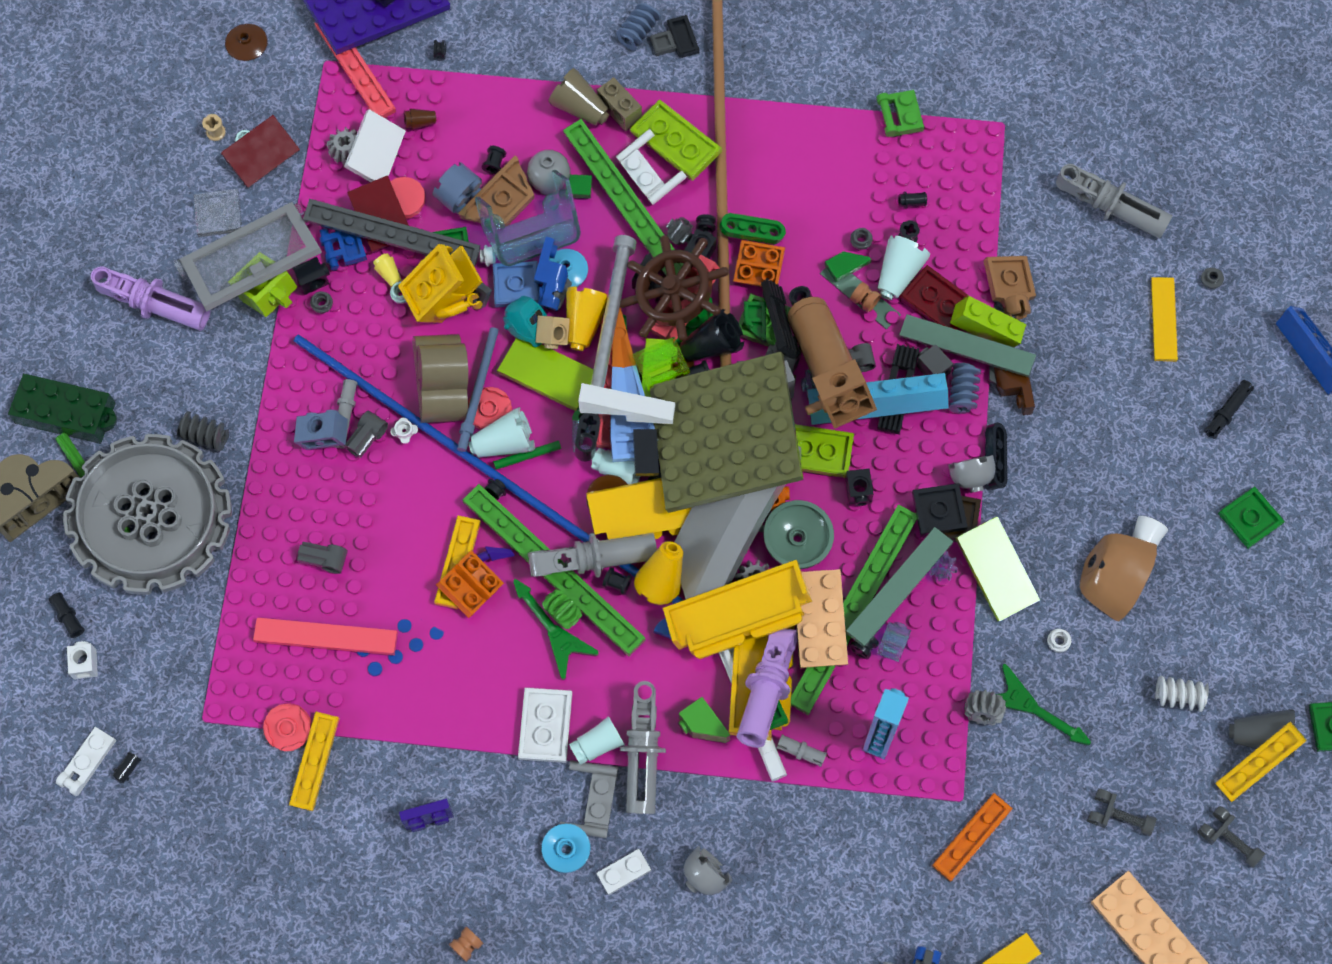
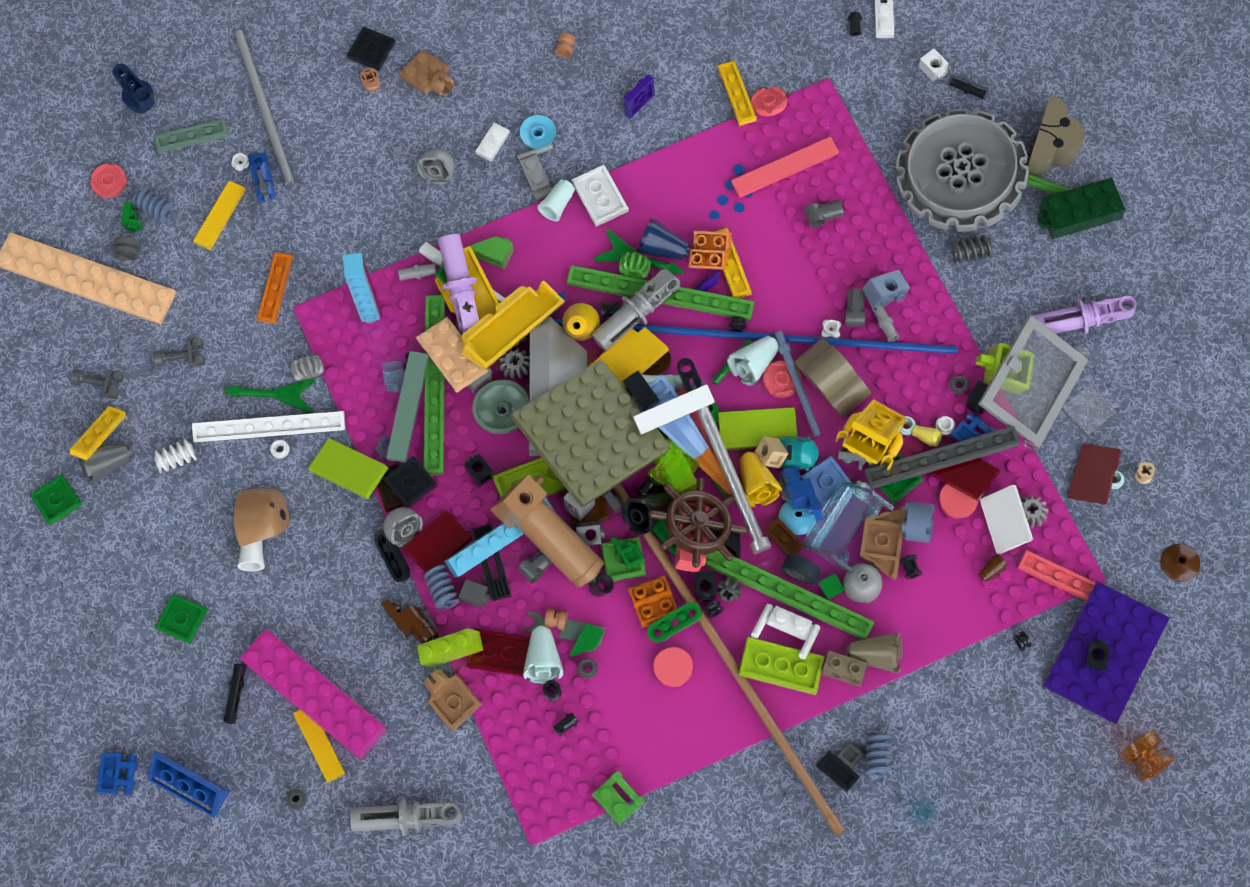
camera: 155 degrees right, 0 degrees up
light grey piece [620,681,666,814] -> none
black container [761,278,800,359] -> none
sand green tile [899,314,1036,377] -> none
none -> white plate [192,411,346,442]
none -> dark pink brick [239,629,387,761]
none -> dark red tile [403,510,472,574]
none -> dark blue cone [636,217,690,260]
none -> coral tile [653,647,693,687]
none -> reddish brown plate [764,517,805,556]
none -> black wheel [781,554,821,585]
none -> white plate [935,416,955,435]

